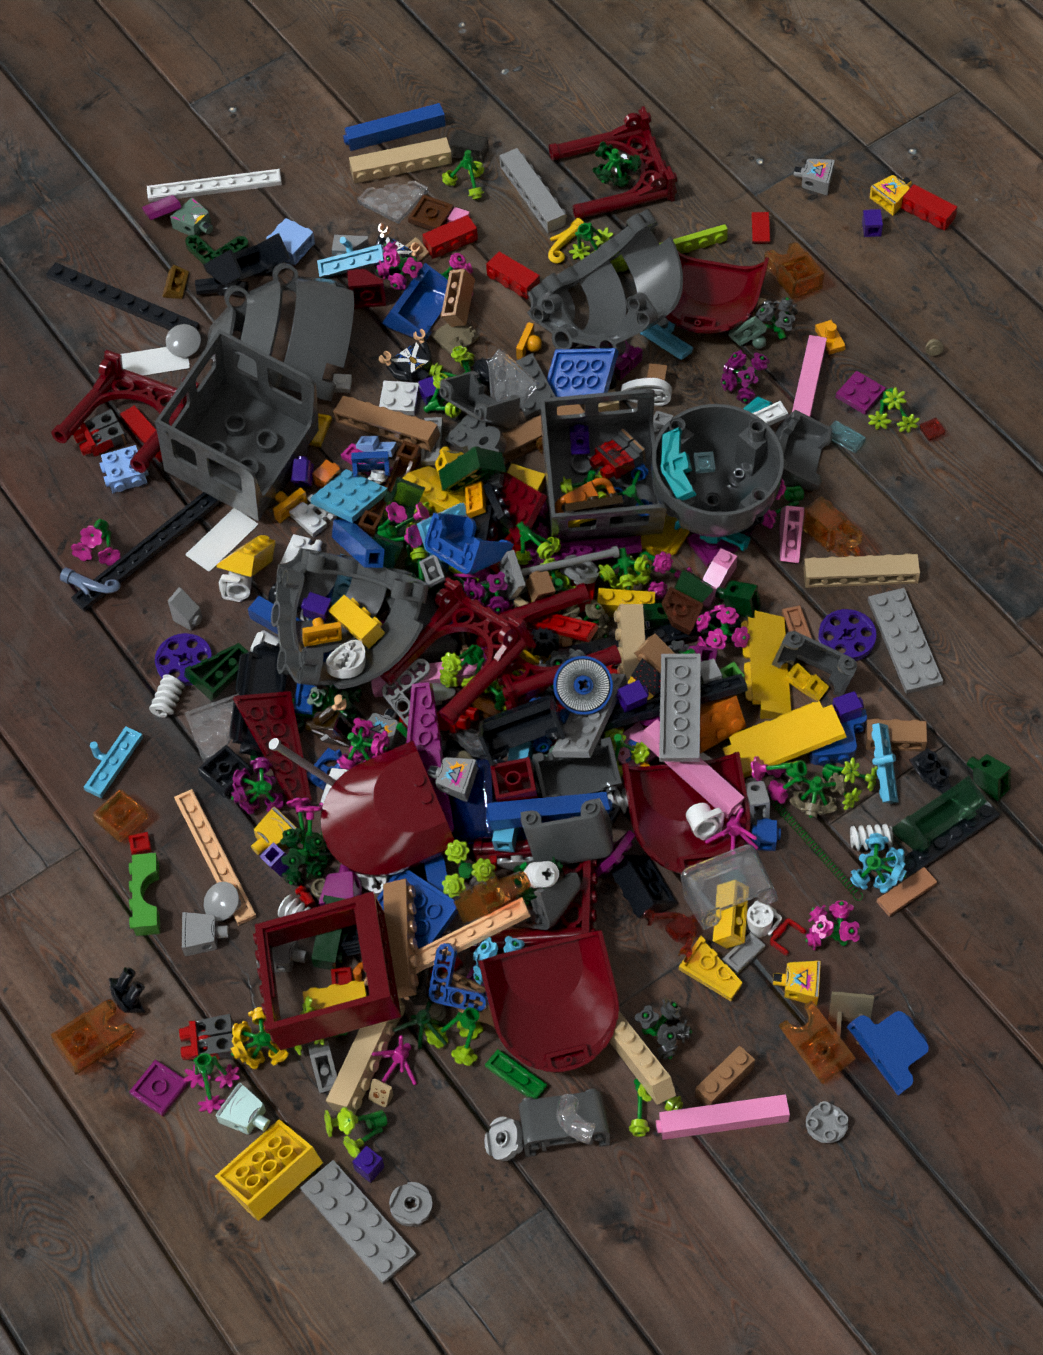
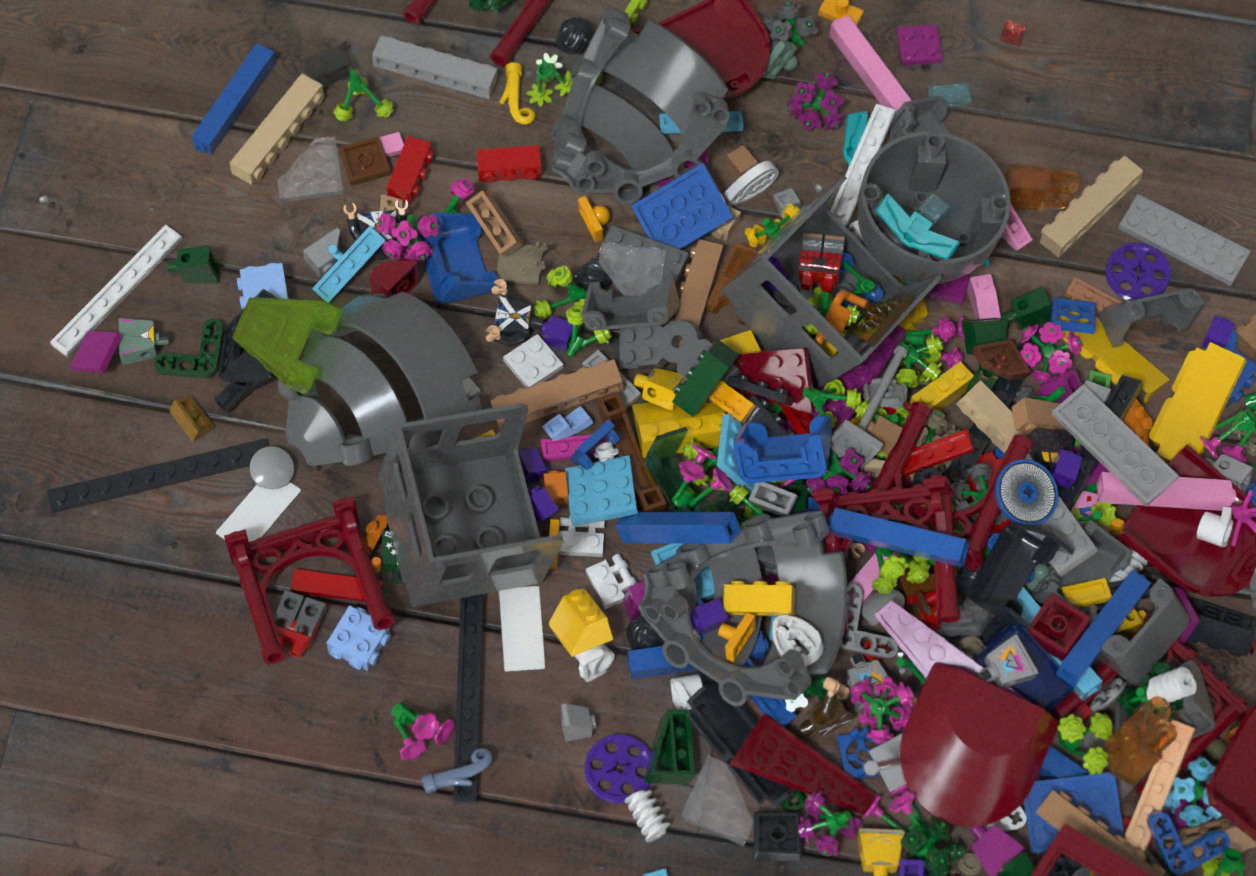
camera: 50 degrees left, 5 degrees up
yellow slope [784,663,829,701] -> none
lime plant [868,387,920,433] -> none
none -> dark green torso [167,245,221,284]
none -> clear neon green wedge [232,297,343,394]
none -> dark purple brick [518,448,547,484]
none -> blue brick [827,508,969,567]
none -> blue piece [1050,297,1096,334]
none -> yellow tile [1061,578,1112,608]

